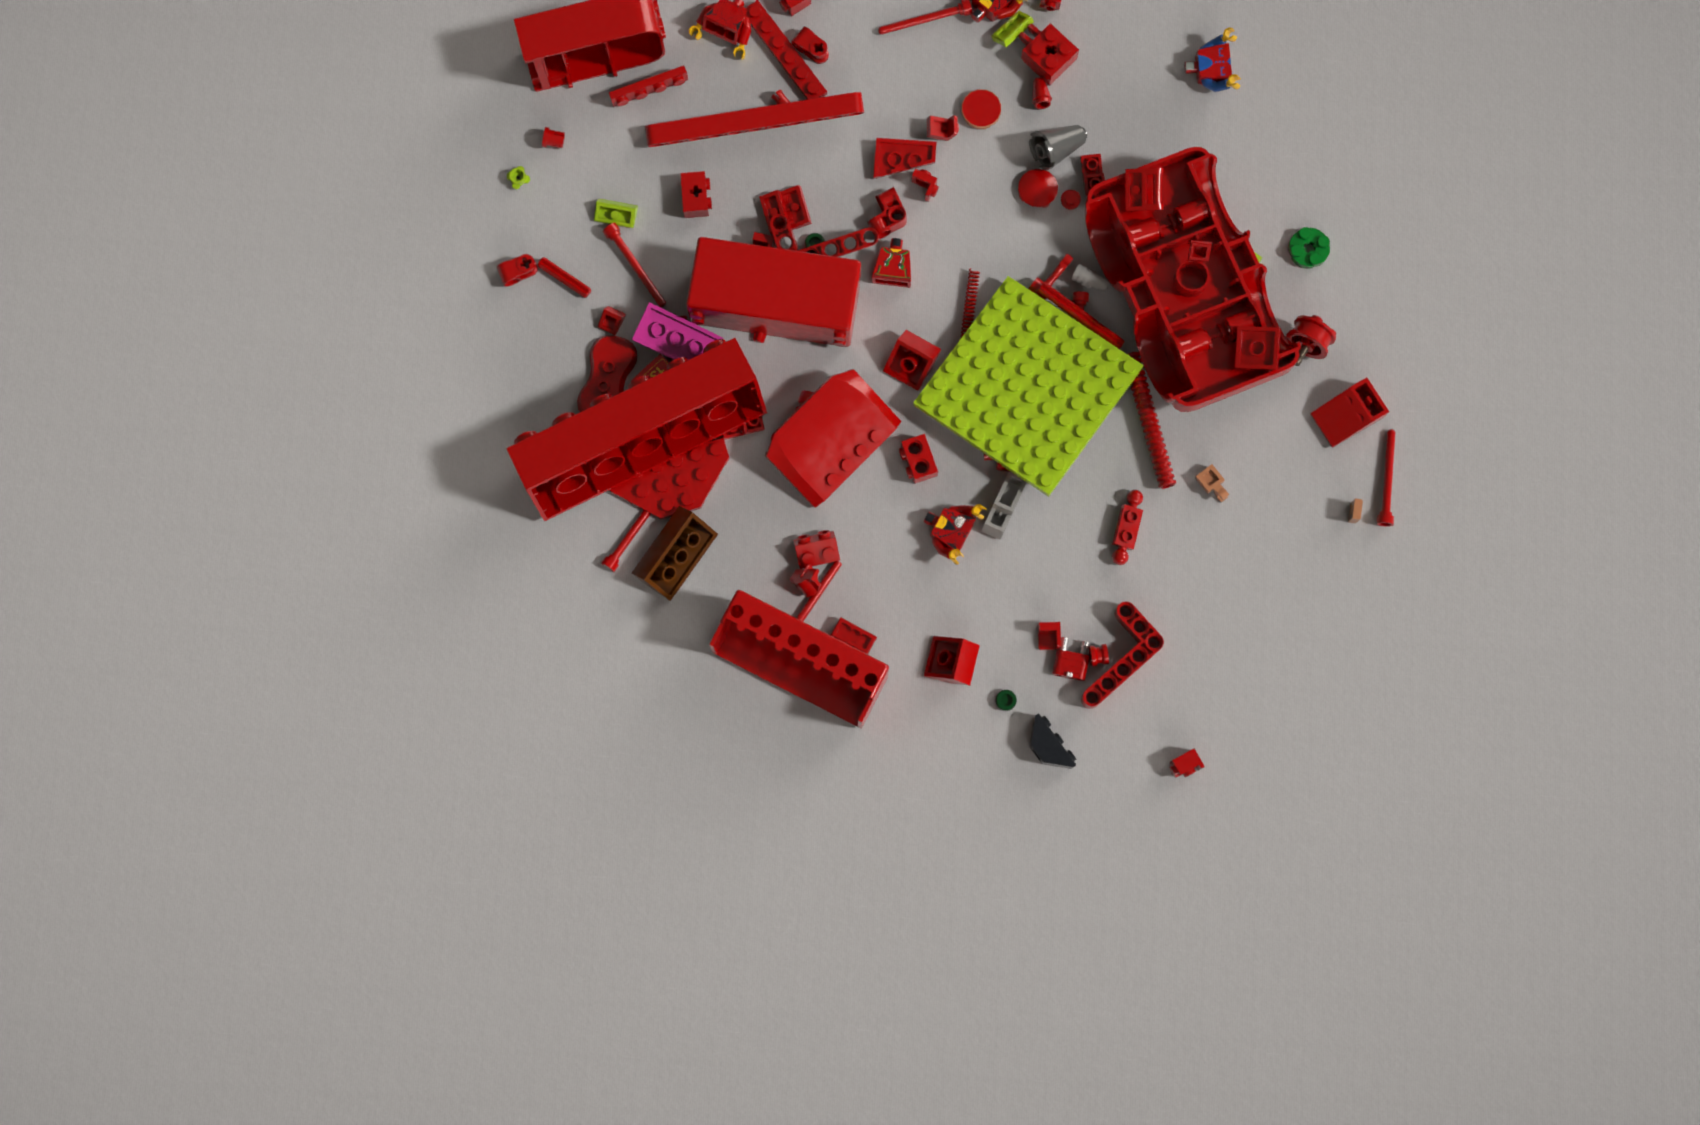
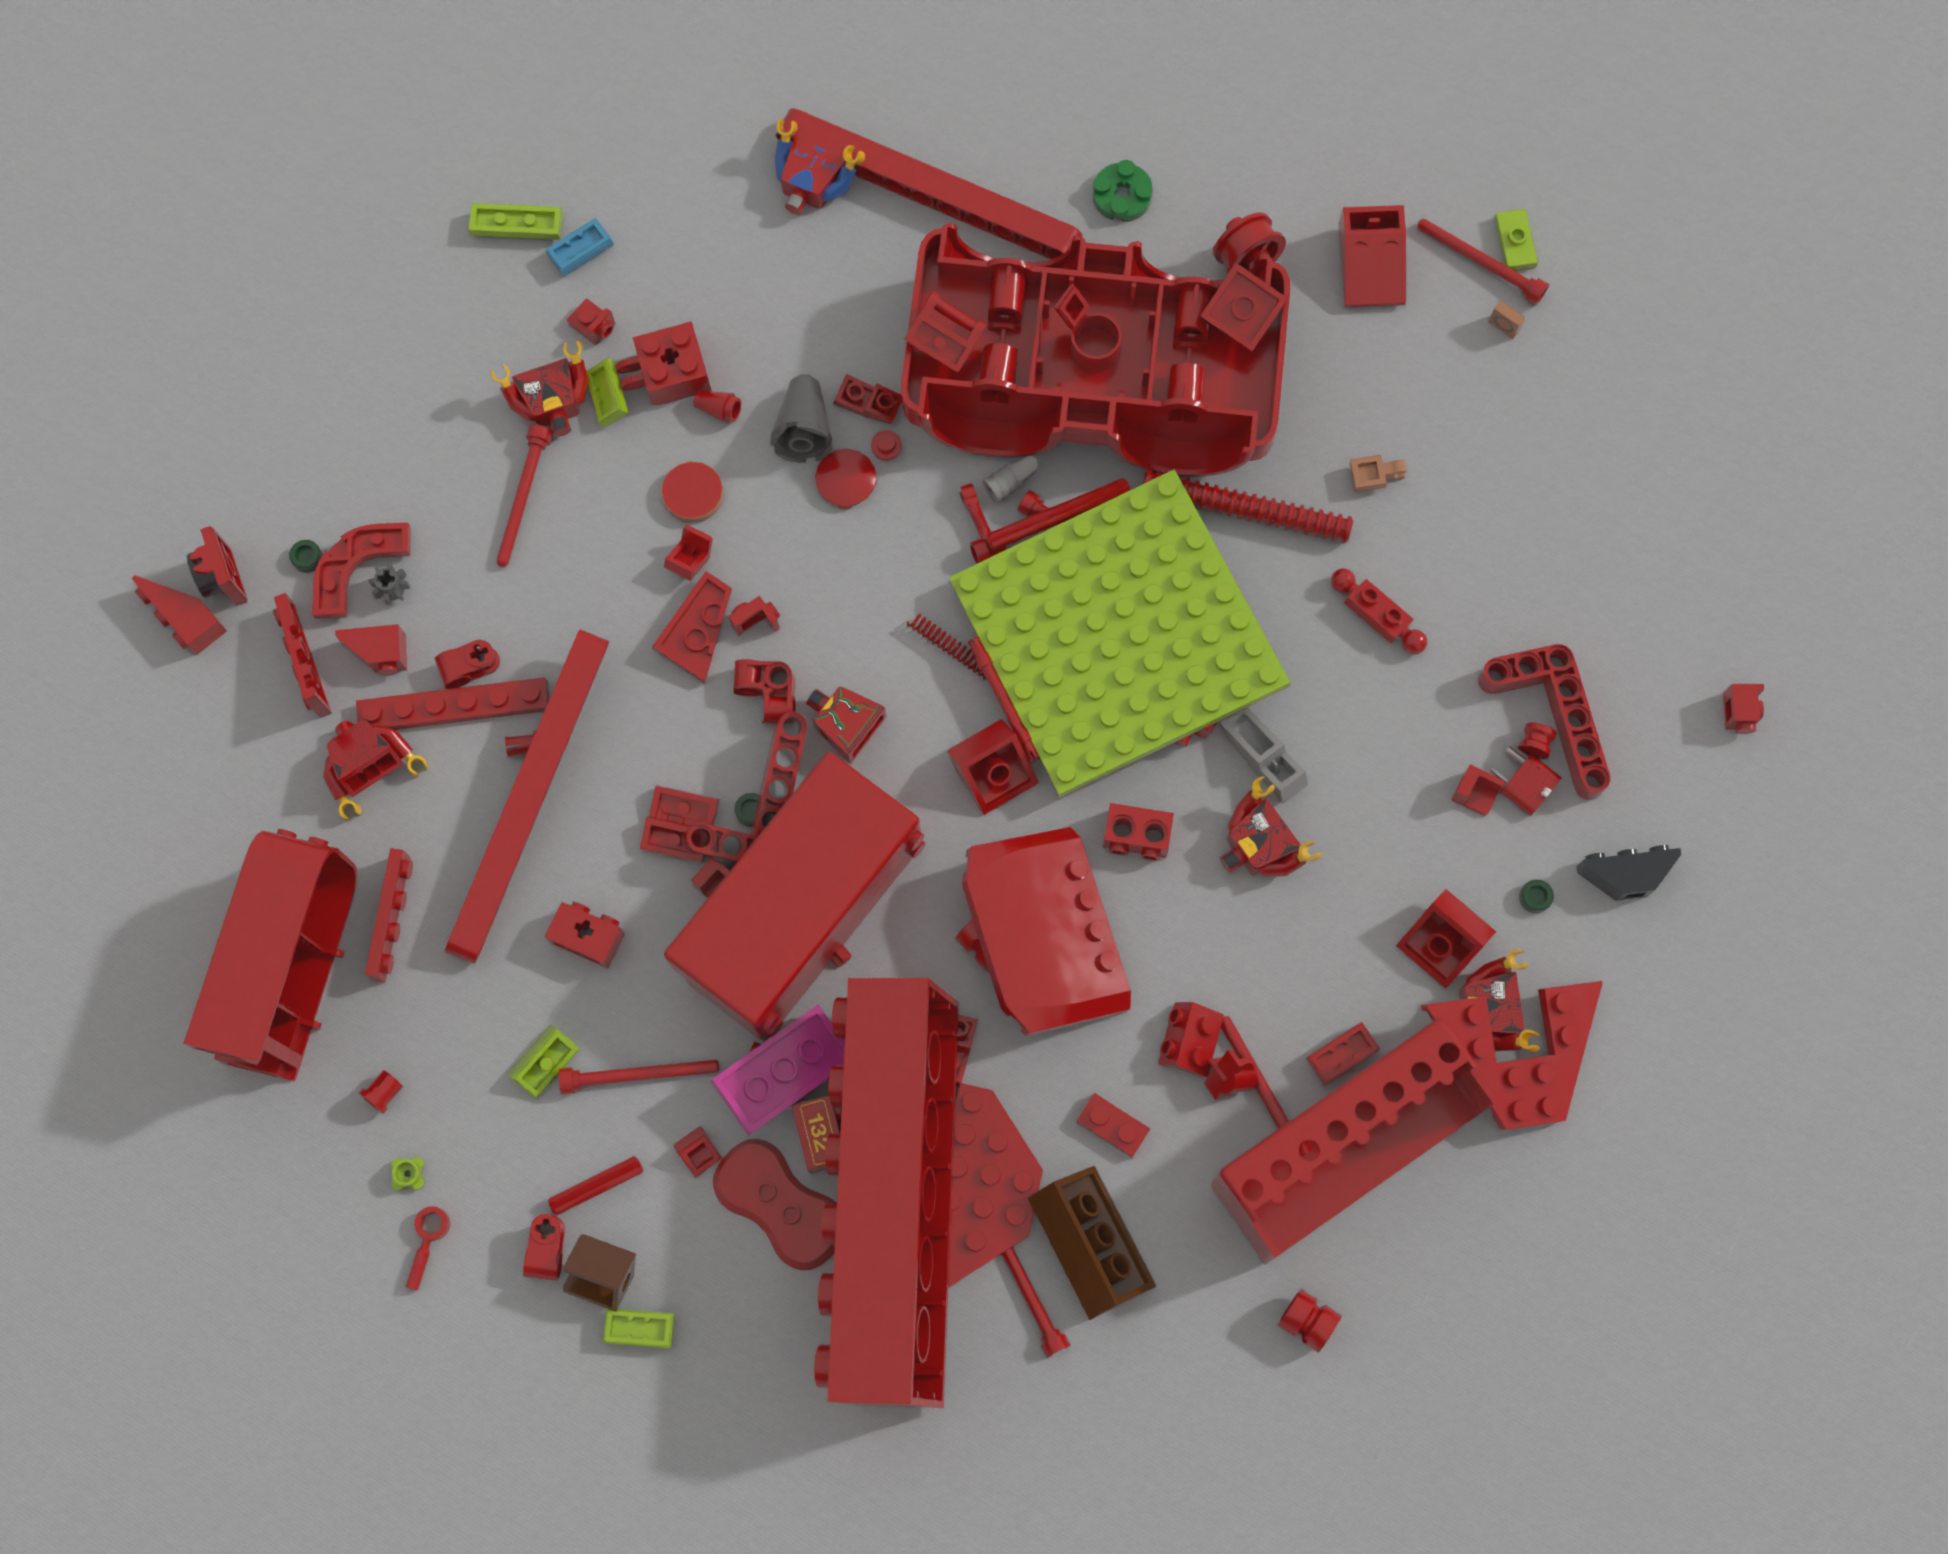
camera: 60 degrees left, 5 degrees down
none -> red piece [405,1206,450,1291]
none -> reddish brown piece [563,1234,636,1312]
none -> lime plate [603,1308,675,1349]
none -> red beam [776,108,1083,259]
none -> red piece [967,636,1040,763]
none -> red plate [1076,1093,1150,1158]
none -> red wheel [1277,1289,1342,1353]
none -> red wing [1421,981,1602,1130]
none -> torso [1459,949,1540,1052]
none -> lime plate [1494,208,1538,270]

